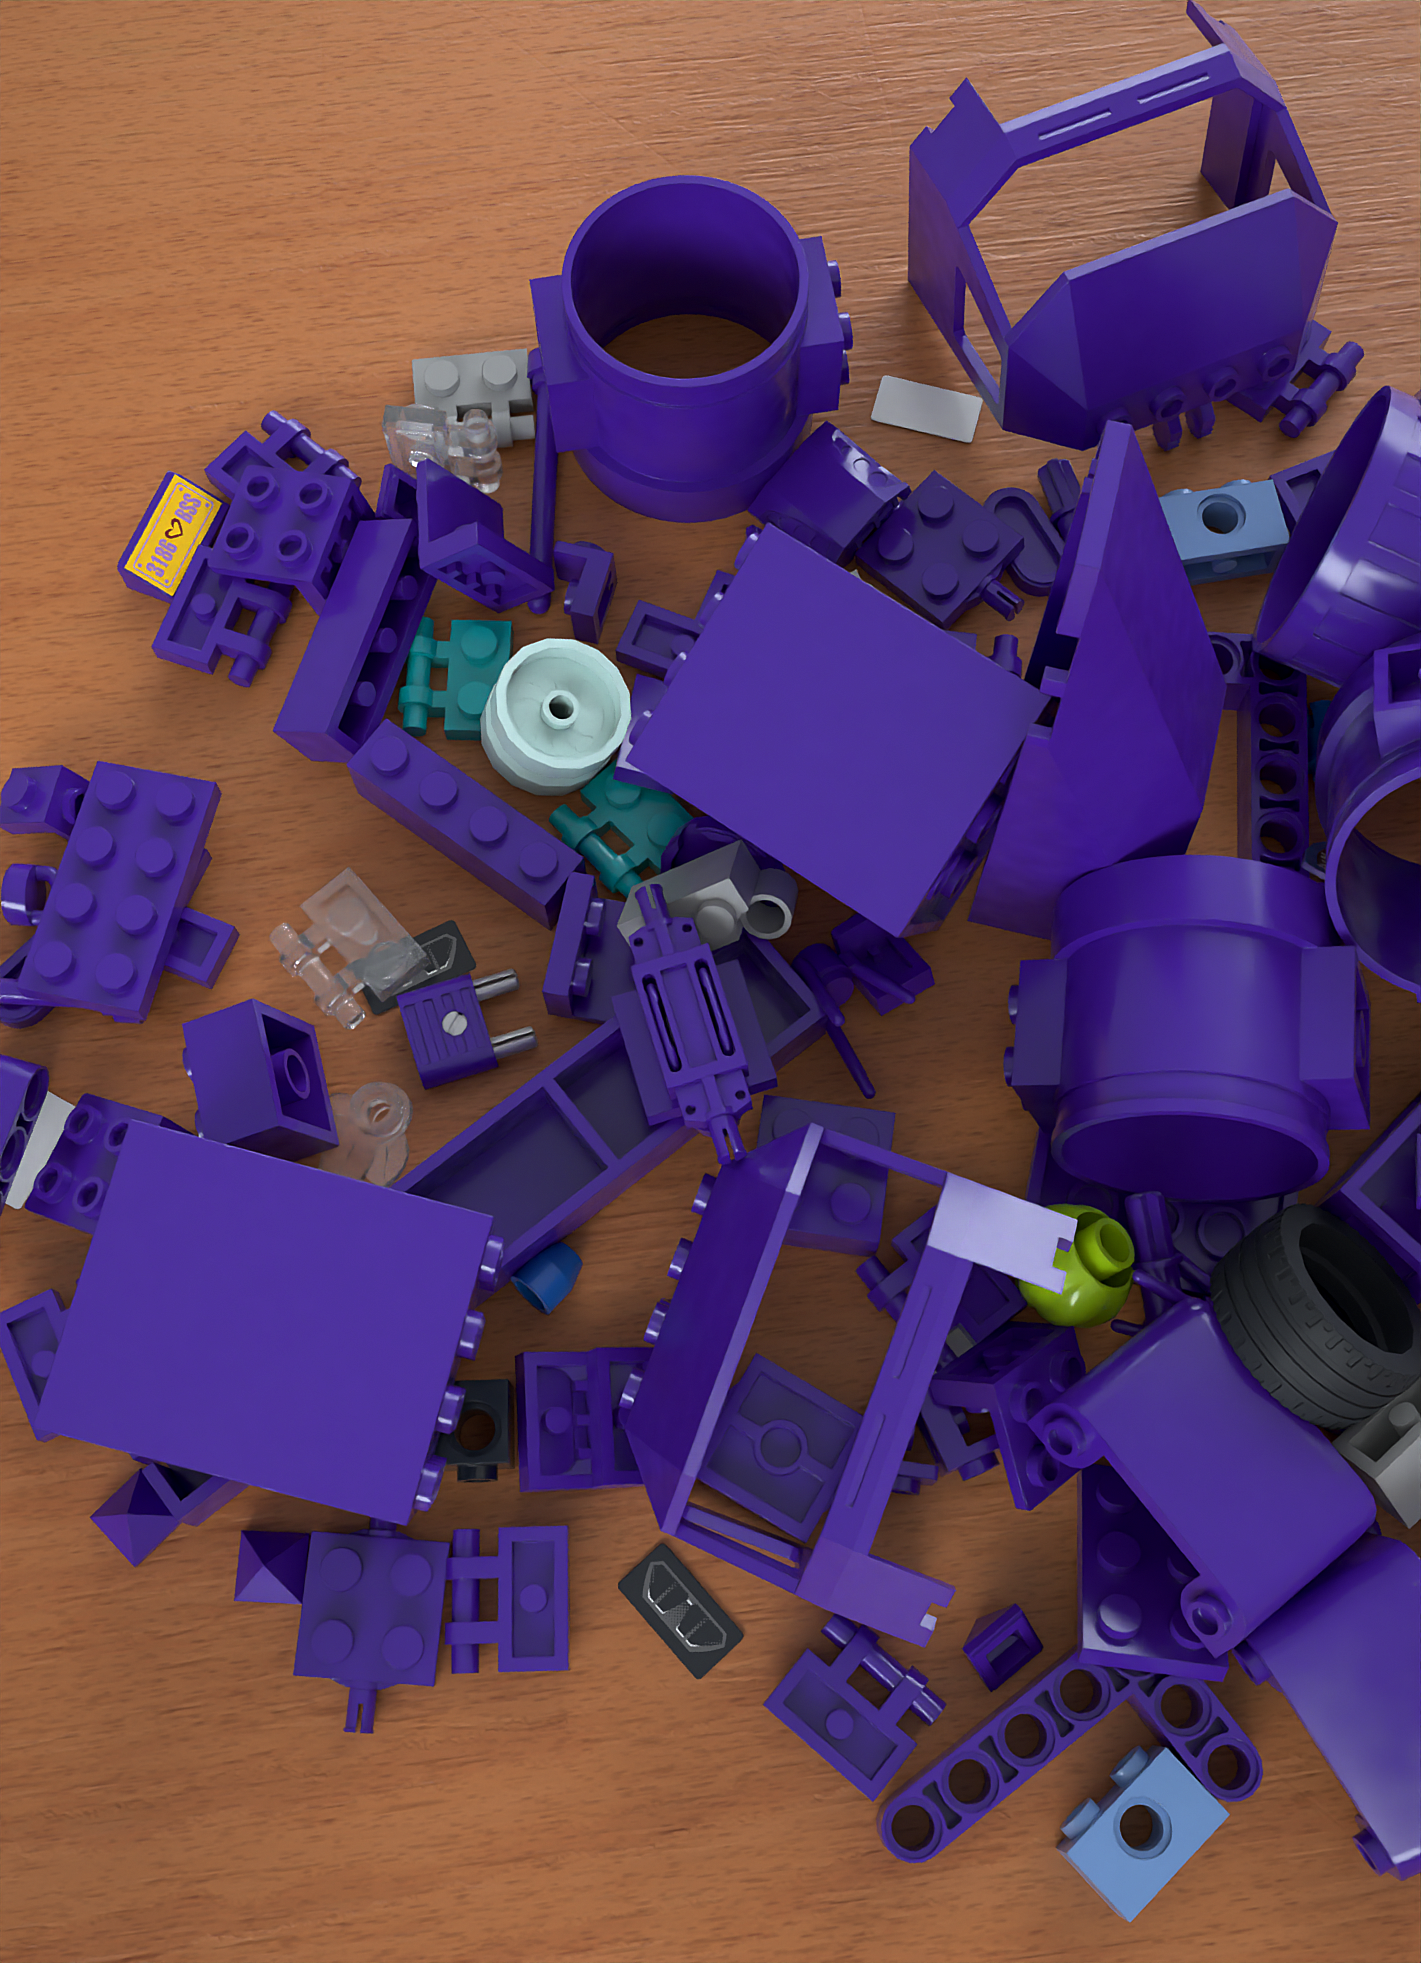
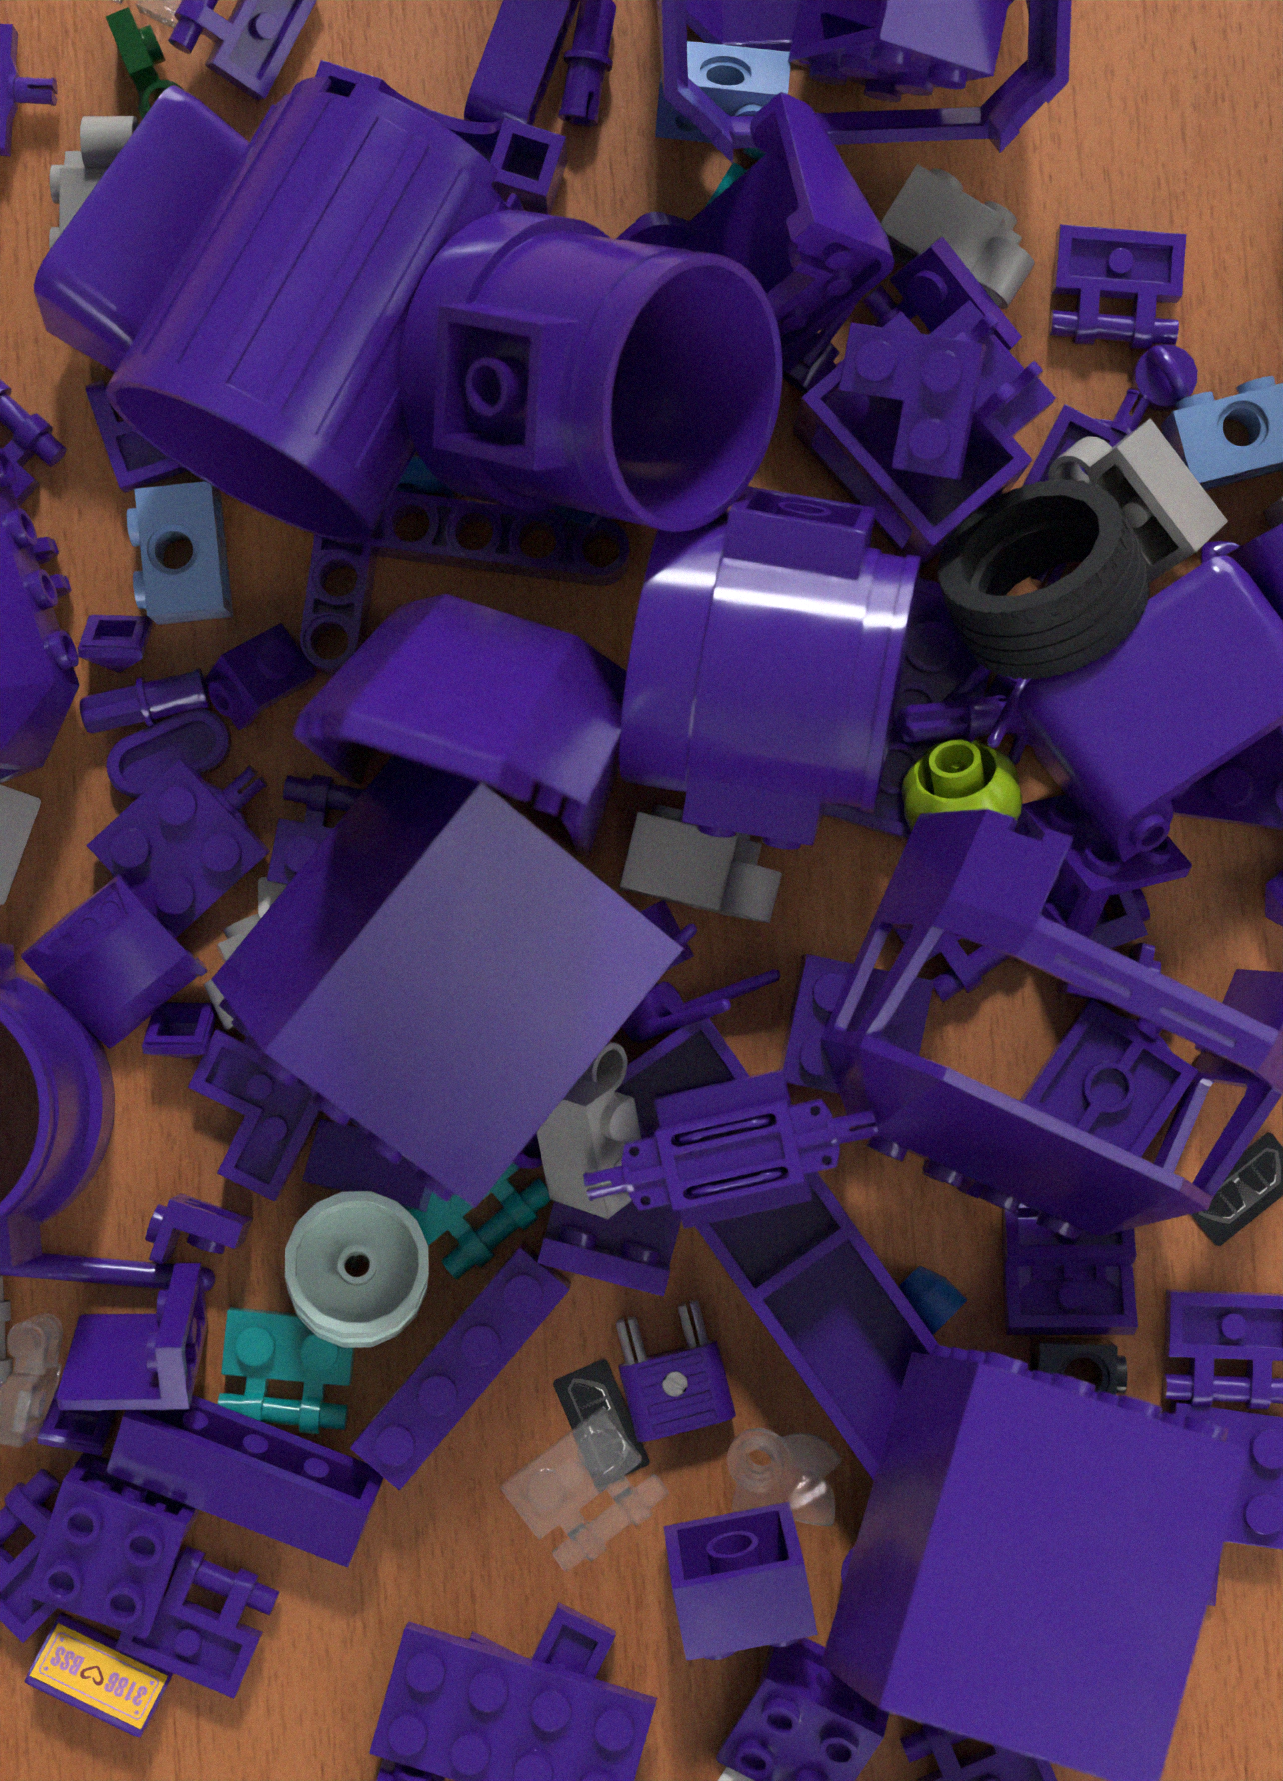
camera: 90 degrees left, 15 degrees up
none -> light grey hinge [619,804,782,923]

